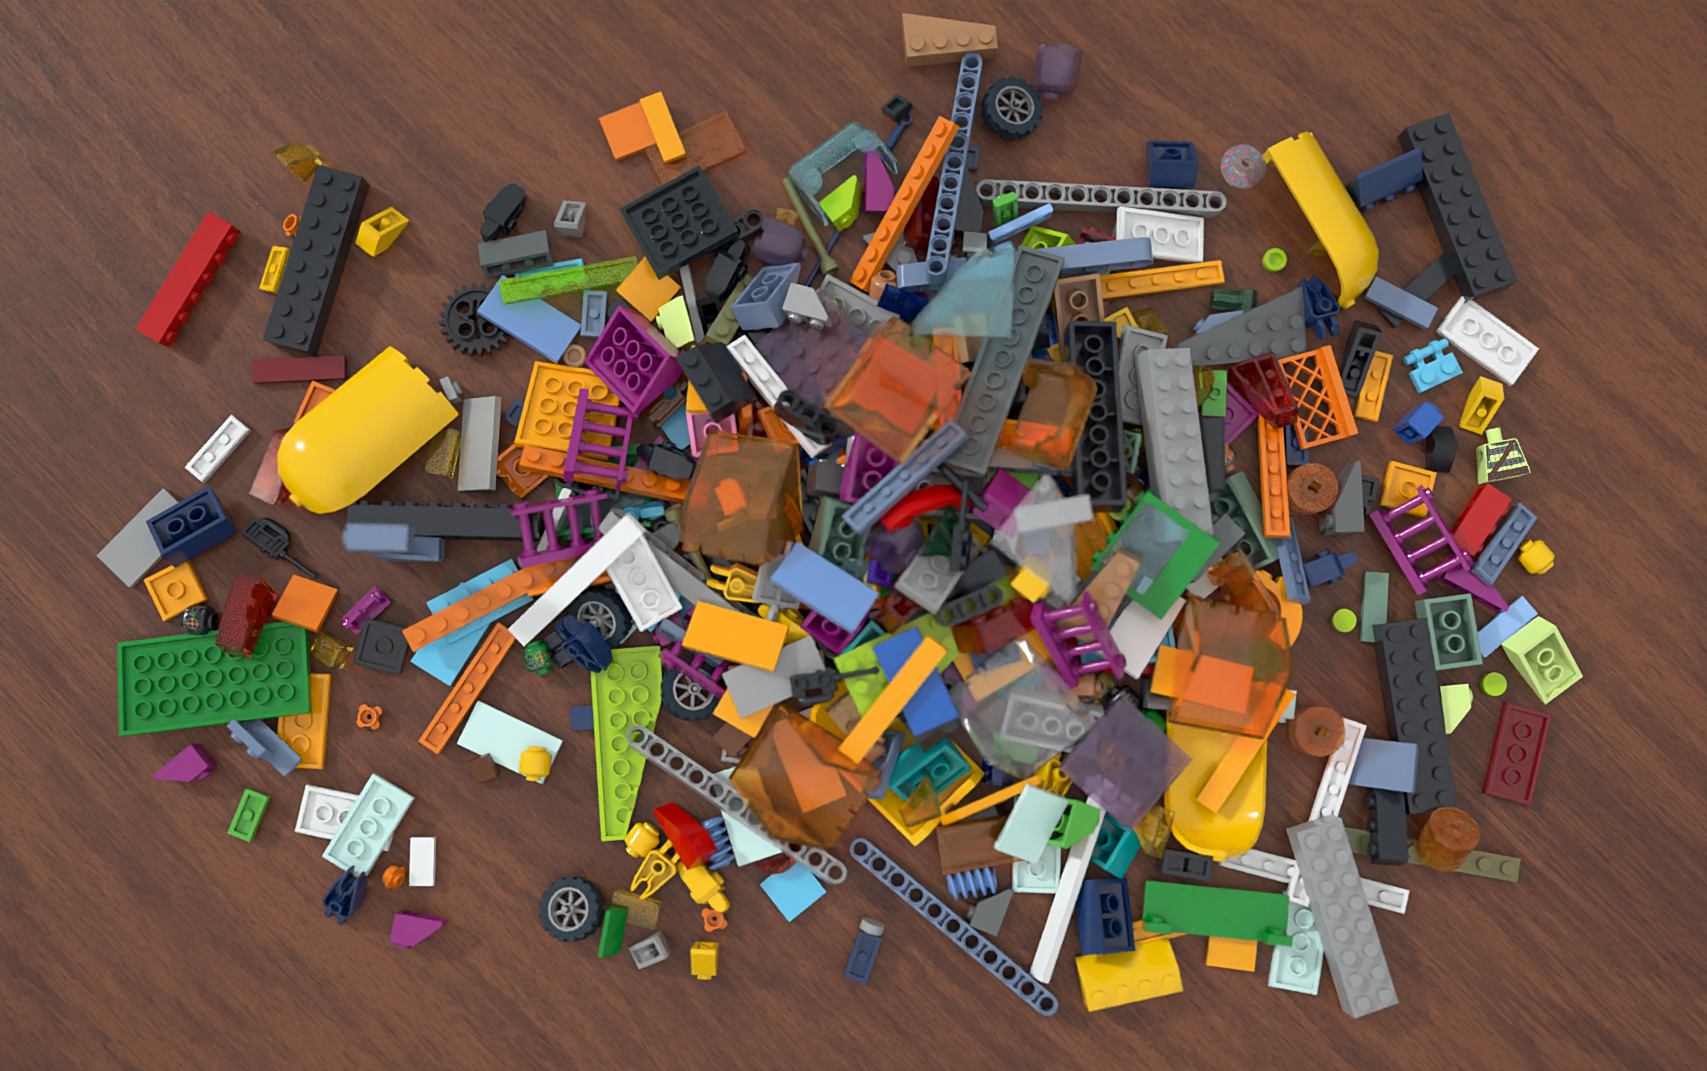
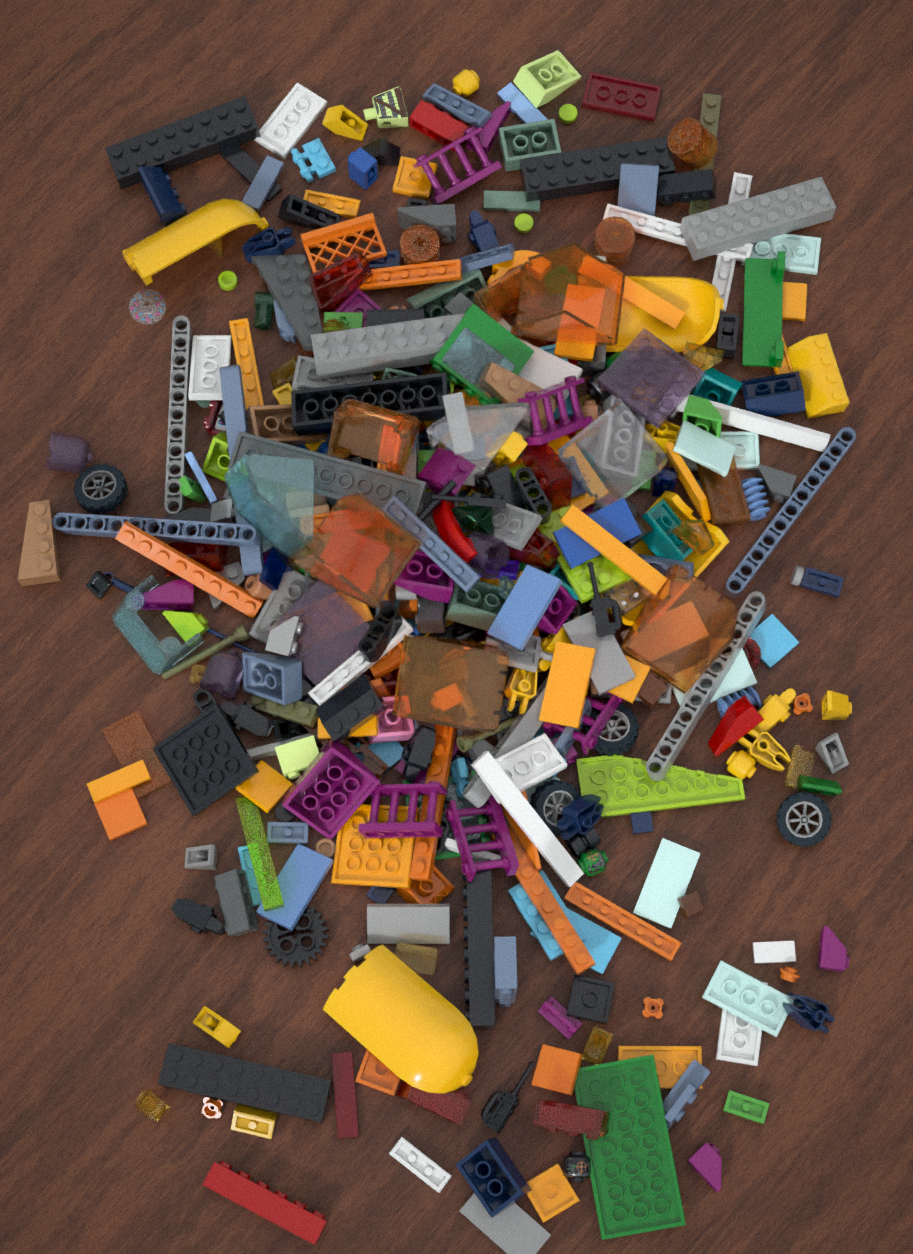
camera: 90 degrees left, 10 degrees down
yellow head [519,746,552,781] -> none
dark blue slope [1146,141,1199,189] -> none
yellowish green slope [1438,684,1473,734] -> none

